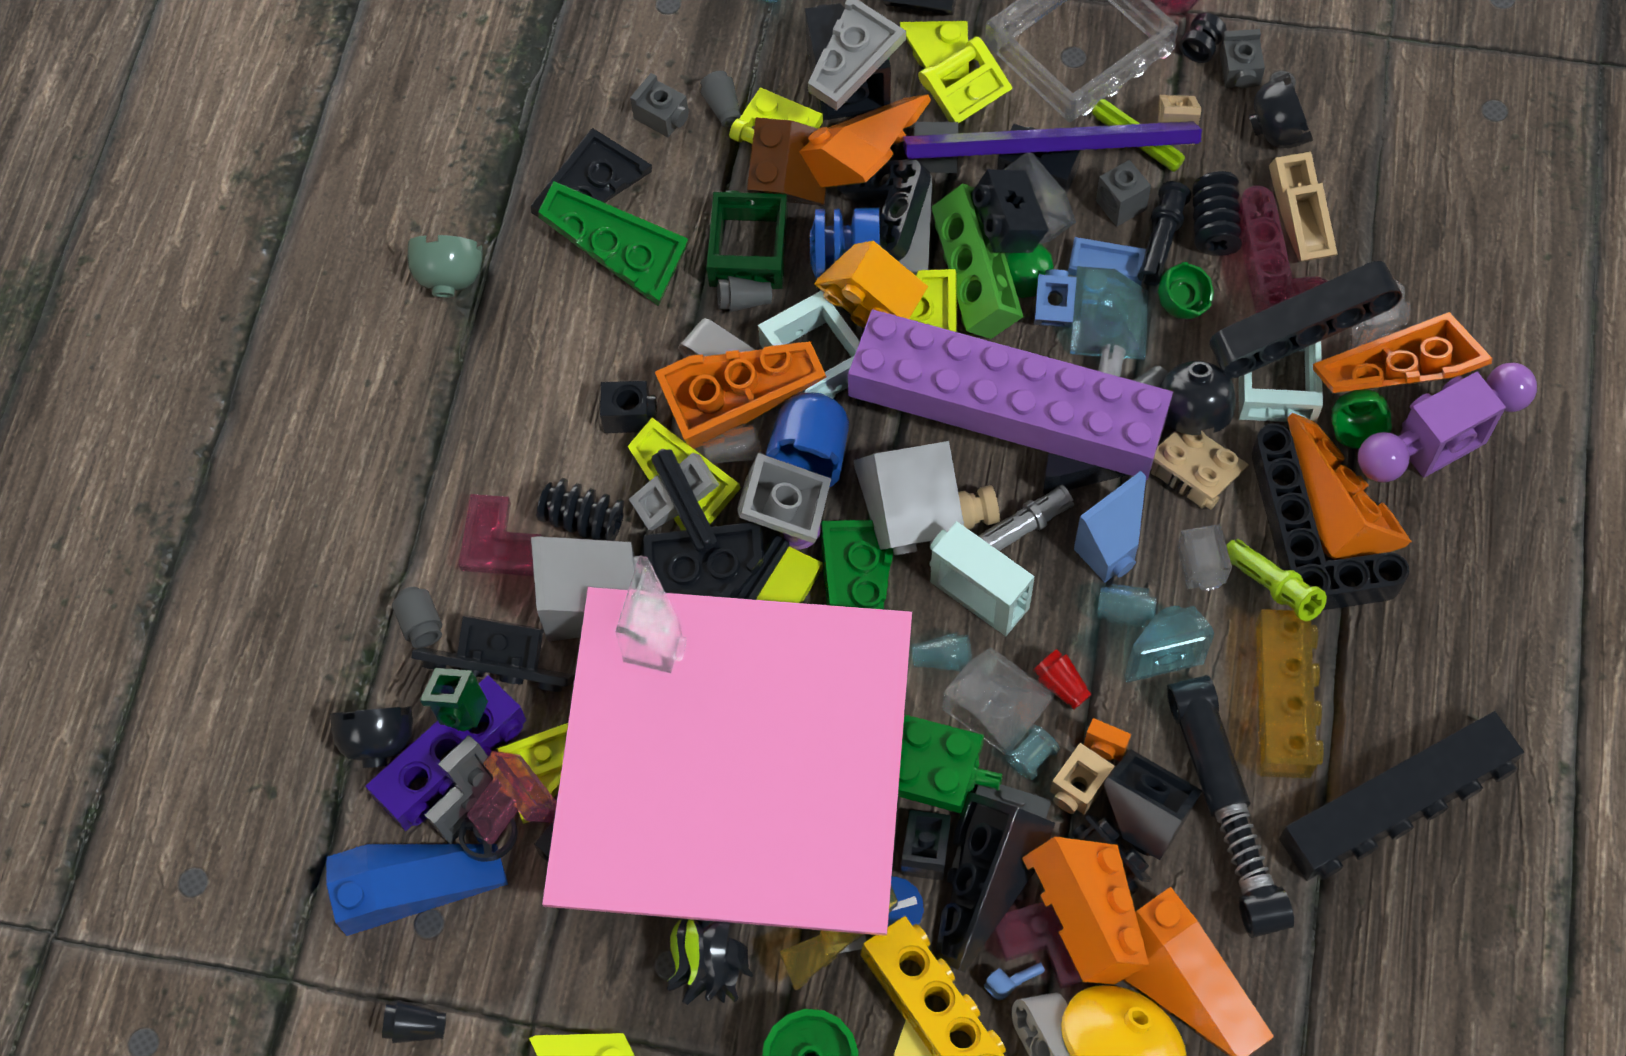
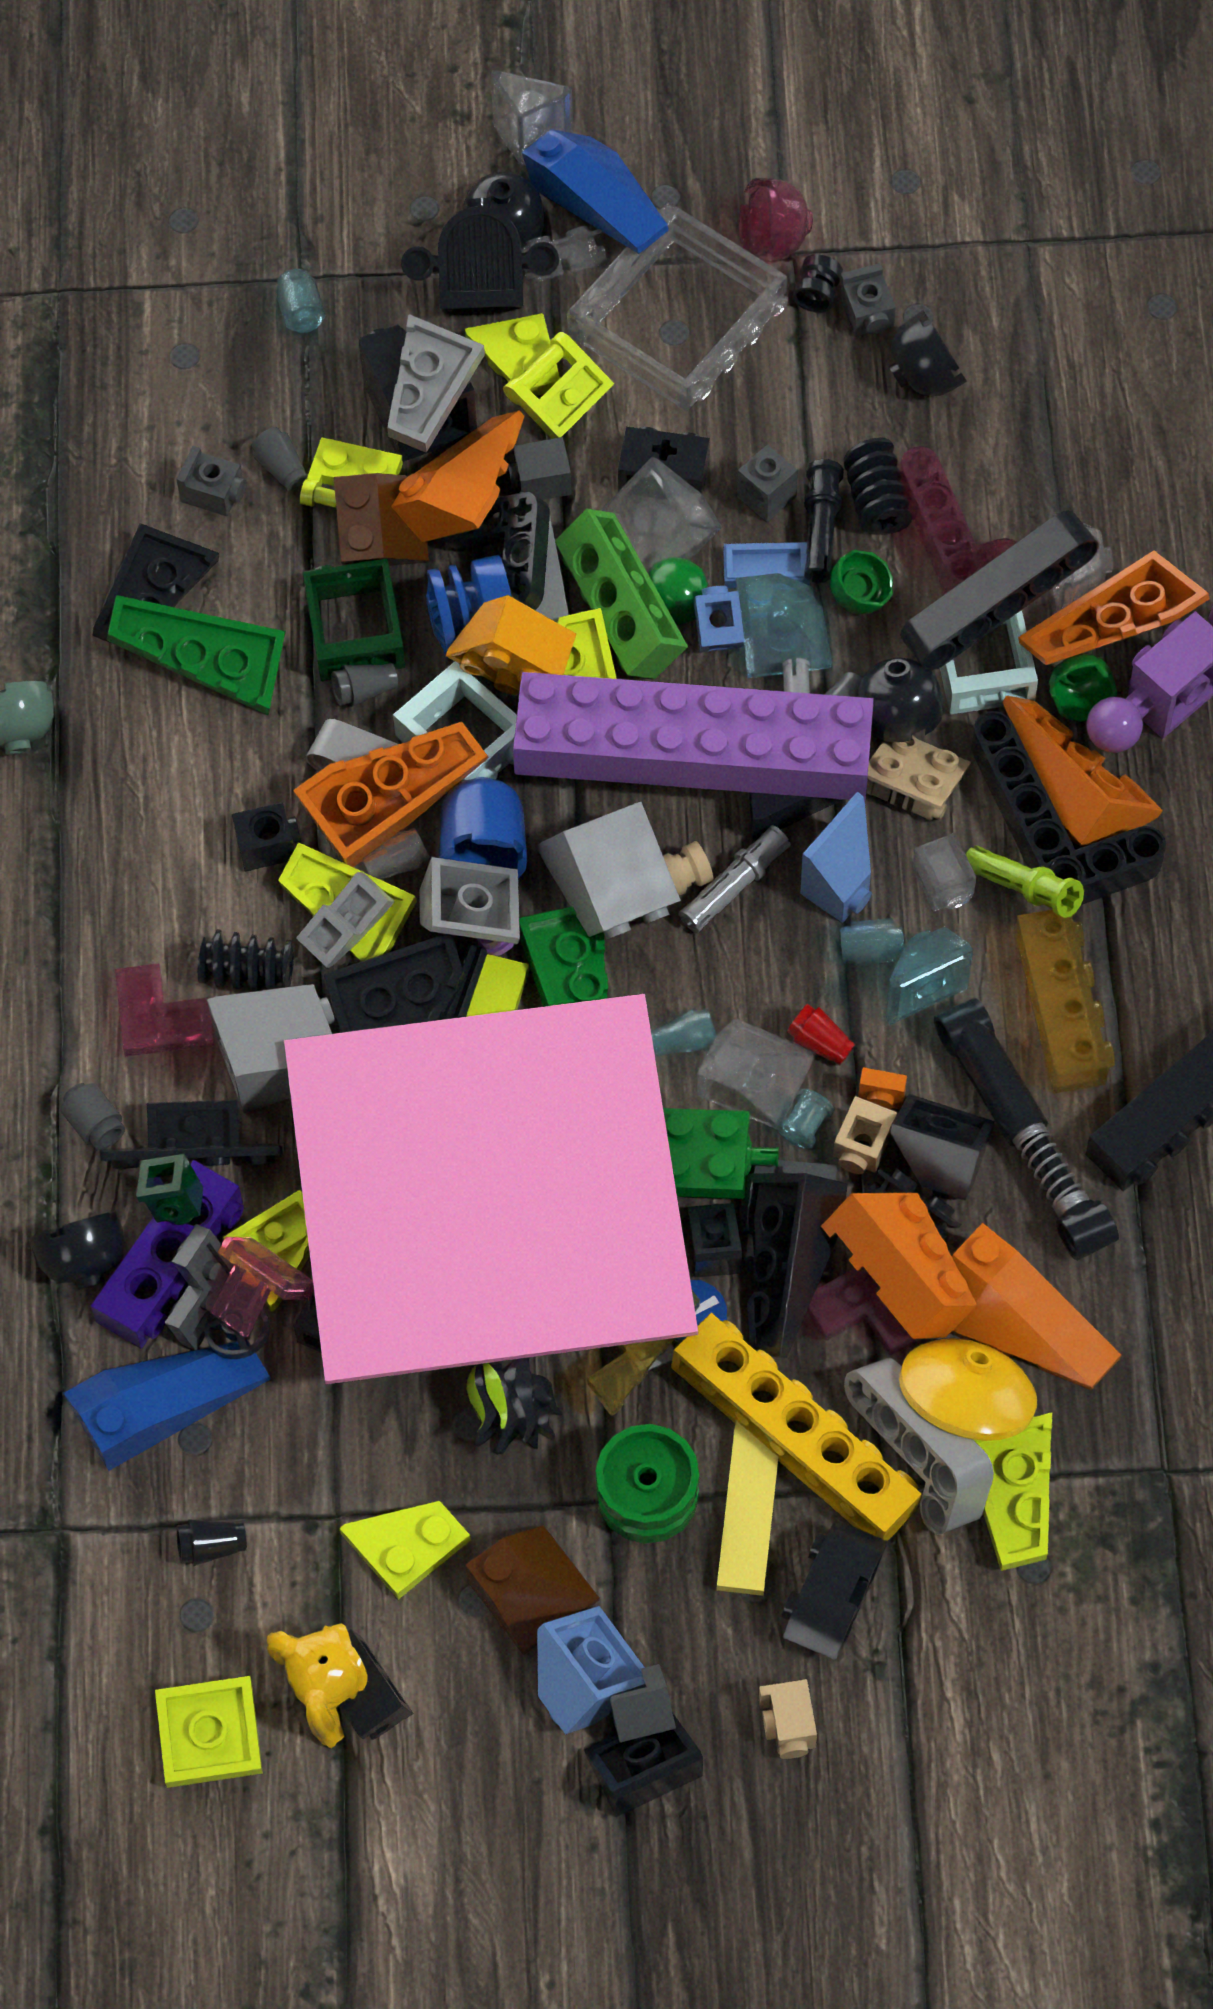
camera: 15 degrees left, 0 degrees up
clear slope [615,556,687,673] -> none
black axle [652,449,717,552] -> none
dark purple tile [903,121,1202,159] -> none
light aqua window [929,521,1035,637] -> none
black brick [972,169,1049,253] -> none
medium blue hand [984,963,1045,1000] -> none
lime axle [1092,99,1185,172] -> none
tan slope [1158,95,1201,145] -> none
tan slope [1269,152,1337,262] -> none

